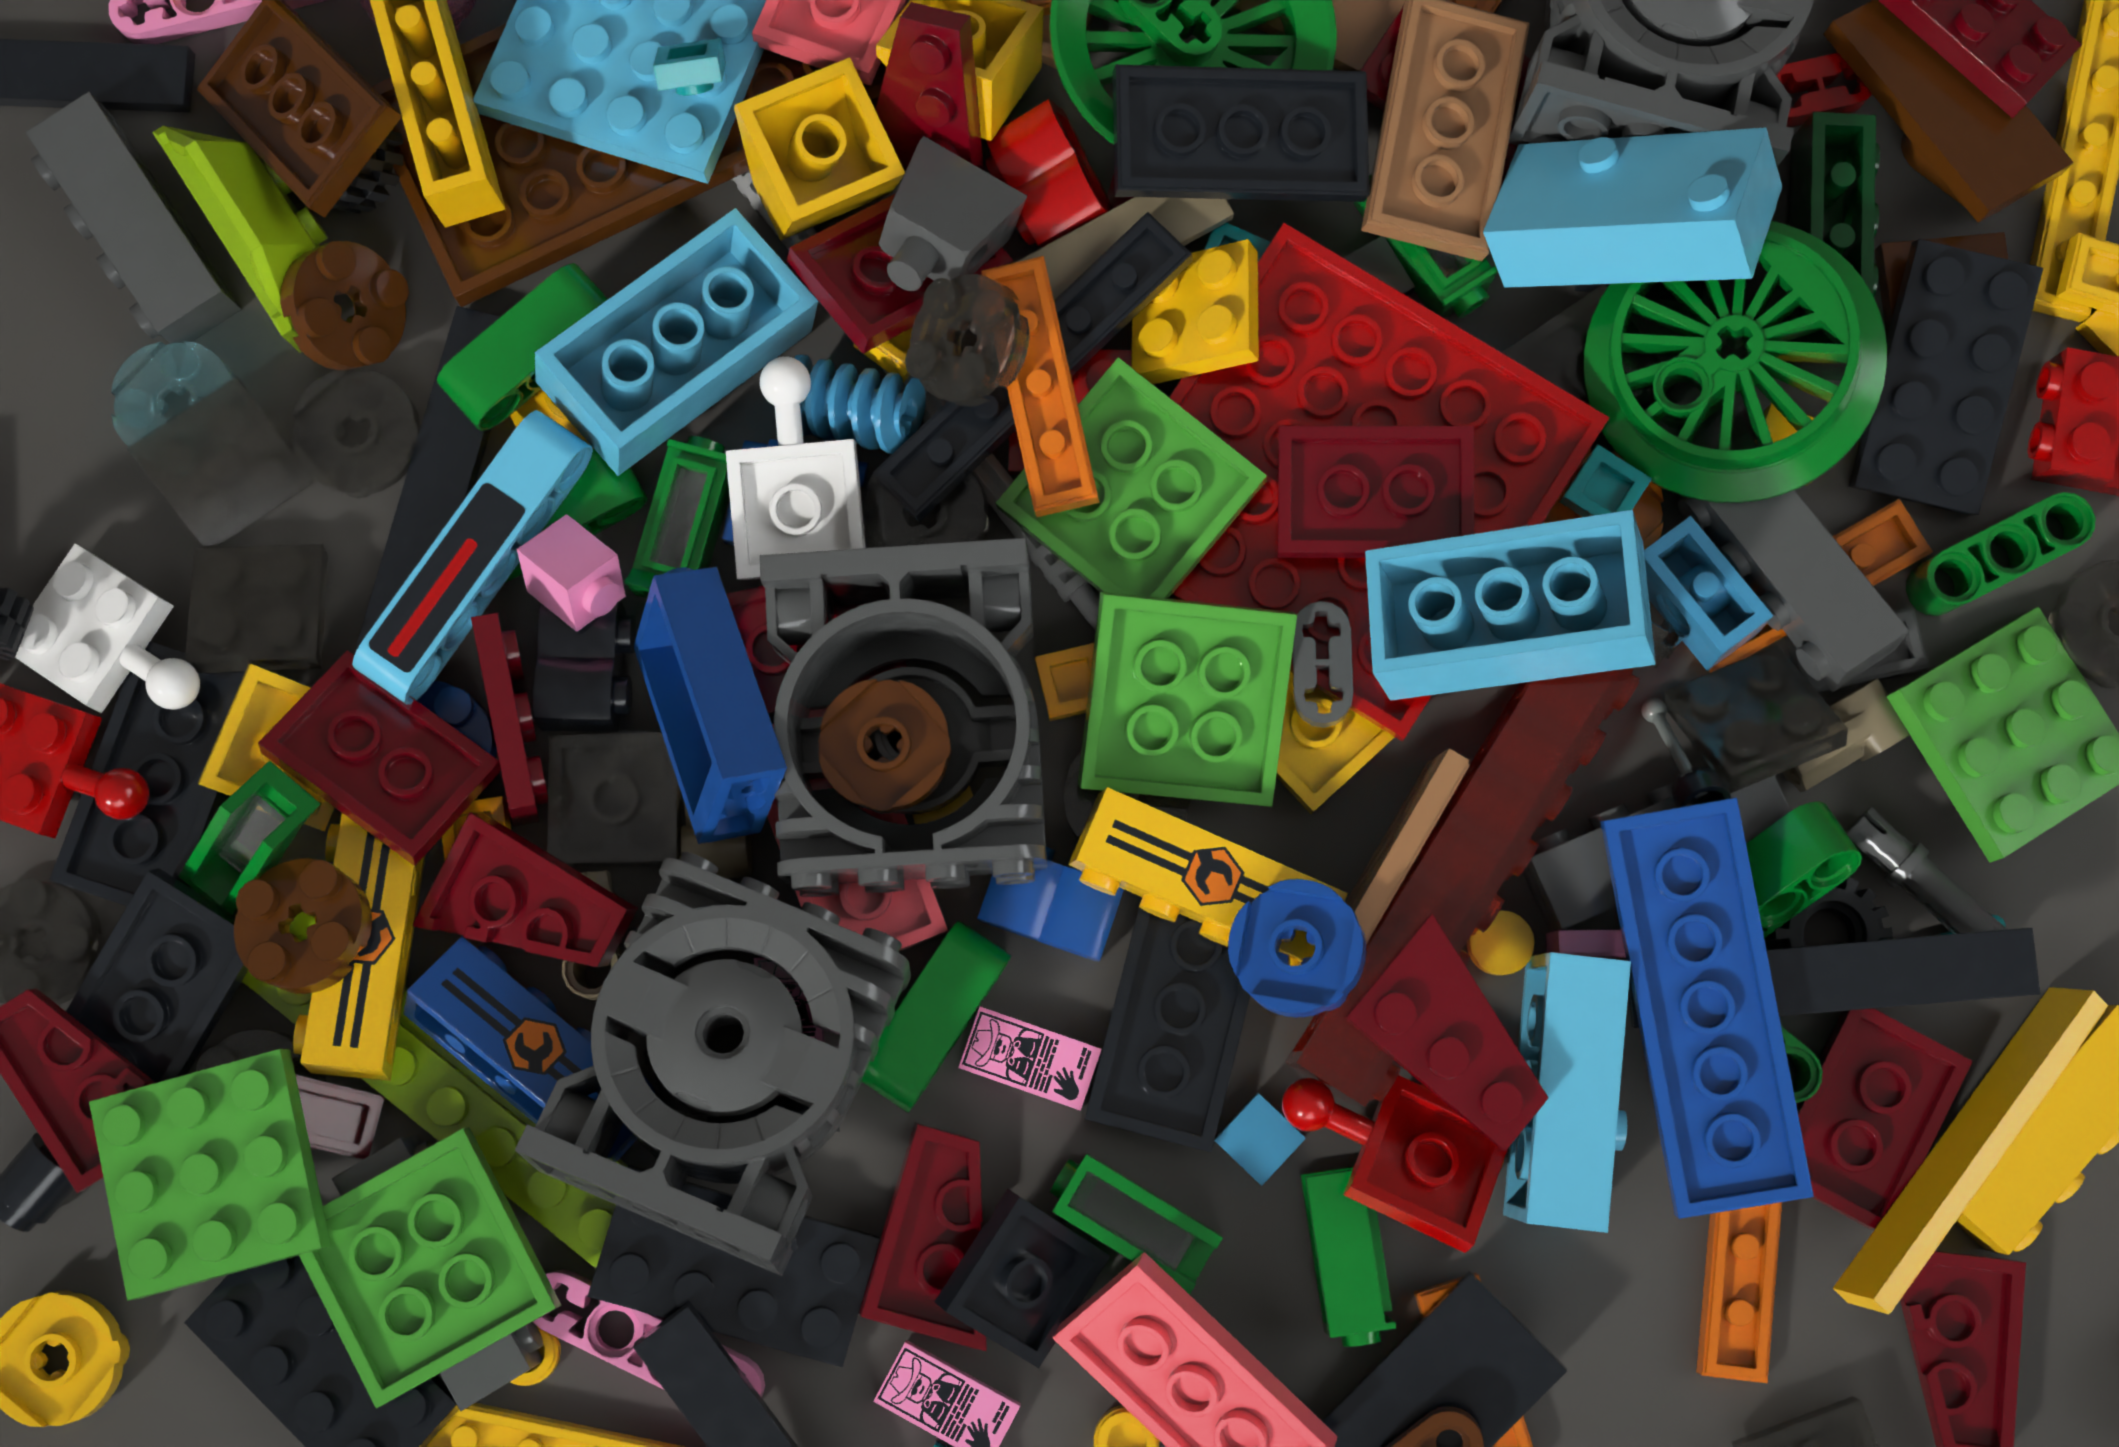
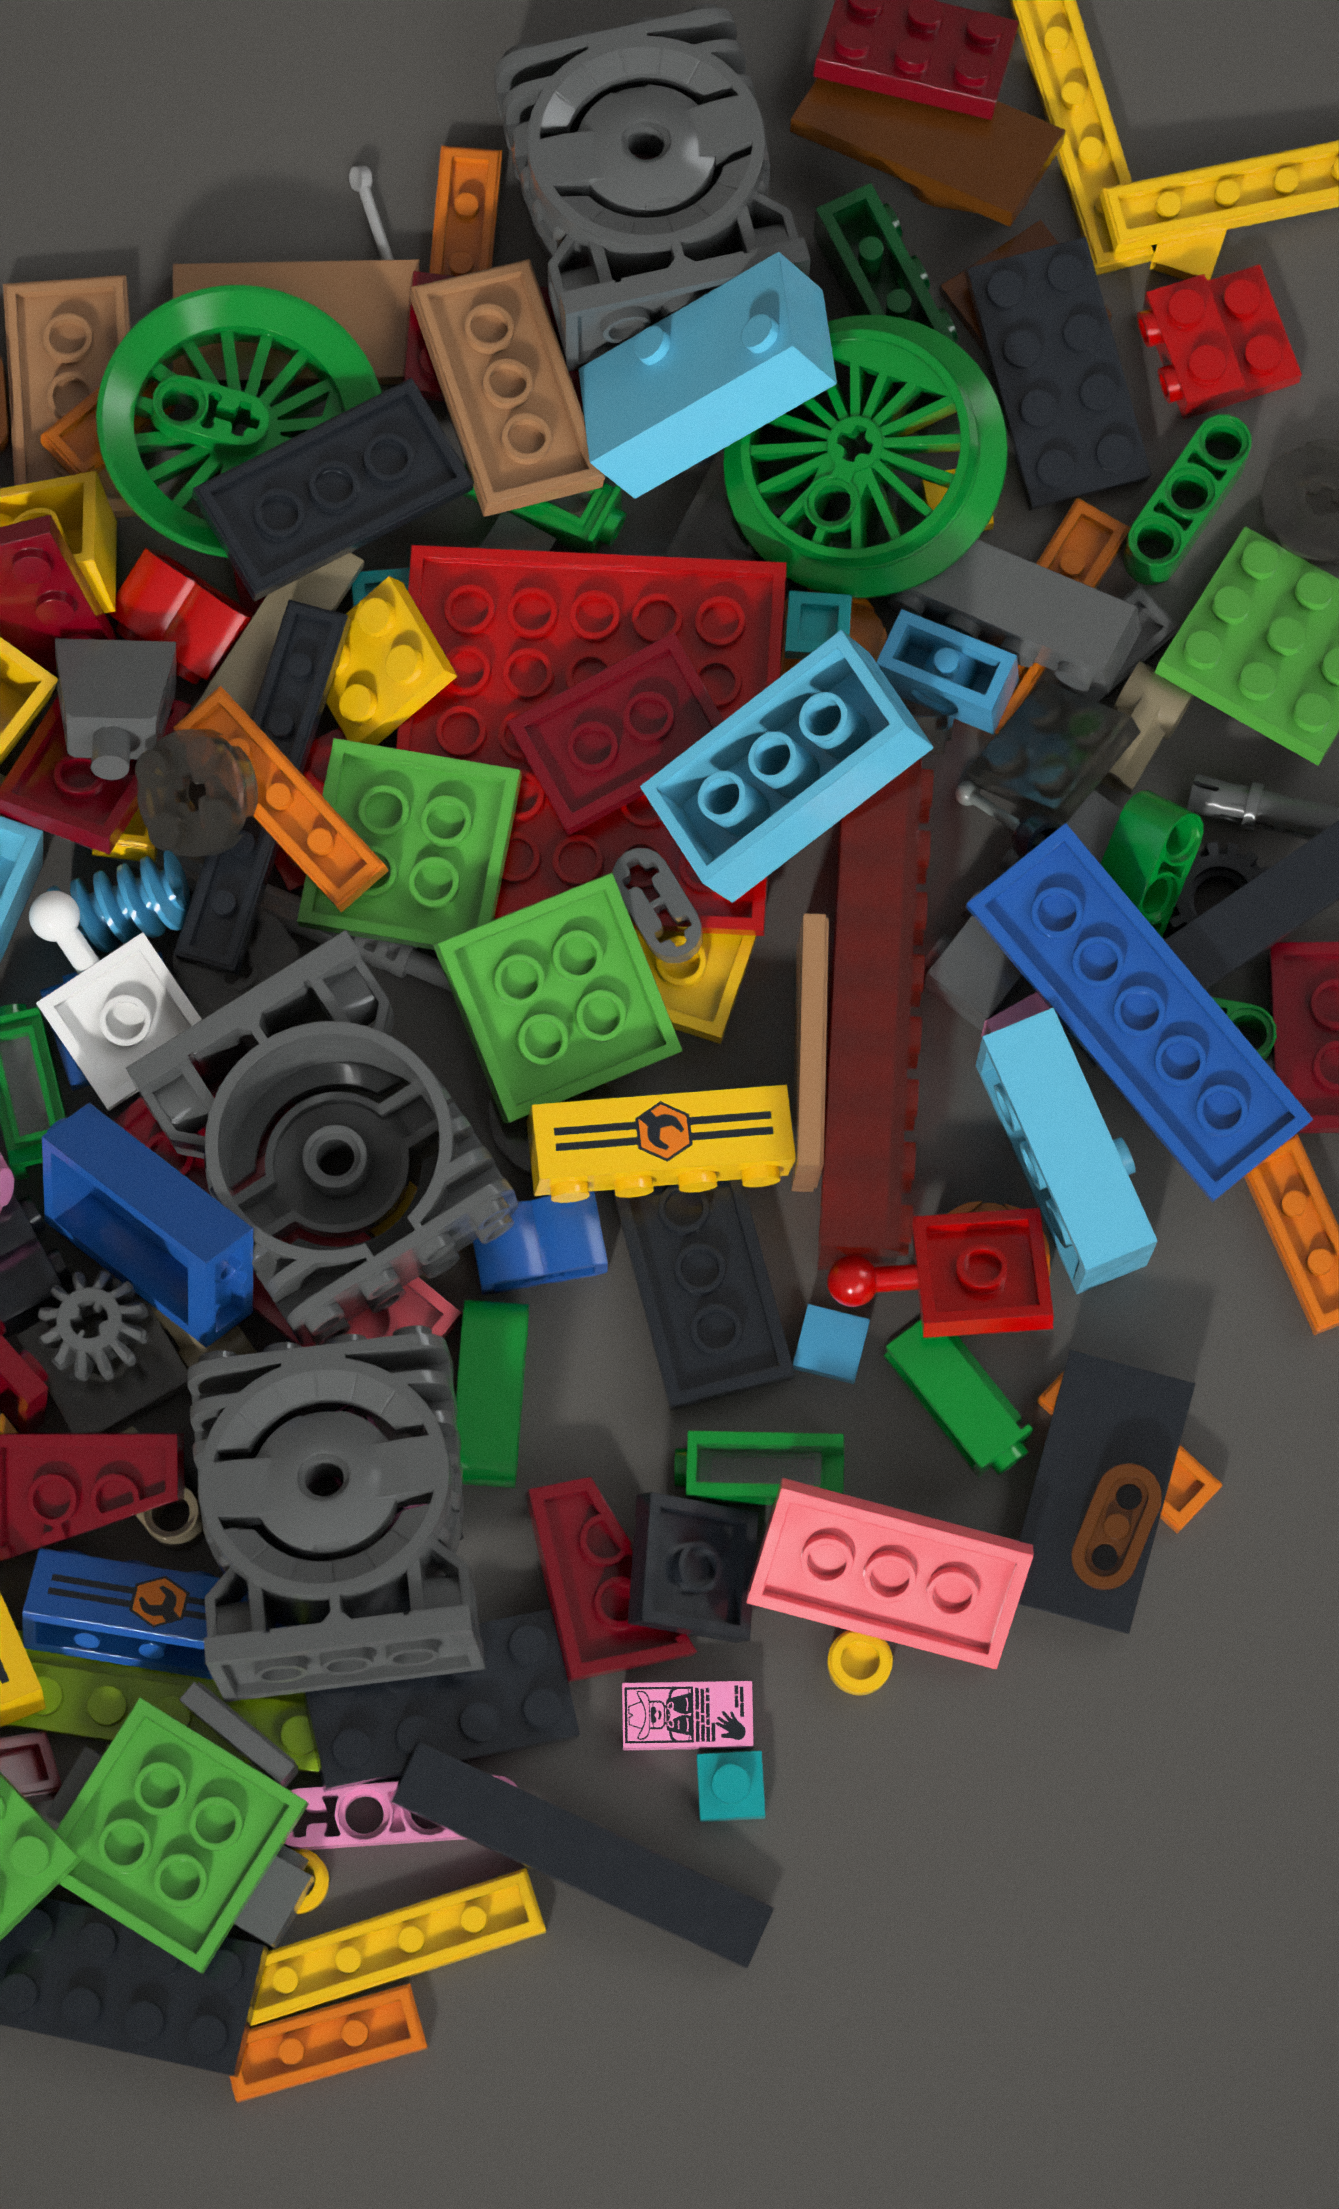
camera: 30 degrees left, 5 degrees down
reddish brown plate [818,679,952,814] -> none
bright pink tile [958,1007,1102,1111] -> none
light orange plate [1035,643,1094,721] -> none
blue plate [1228,879,1366,1017] -> none
dark red wing [1344,913,1548,1151] -> none
yellow tile [1467,910,1534,976] -> none
red beam [1777,53,1872,128] -> none
none -> dark grey gear [38,1270,149,1381]
none -> dark grey tile [179,1682,299,1788]

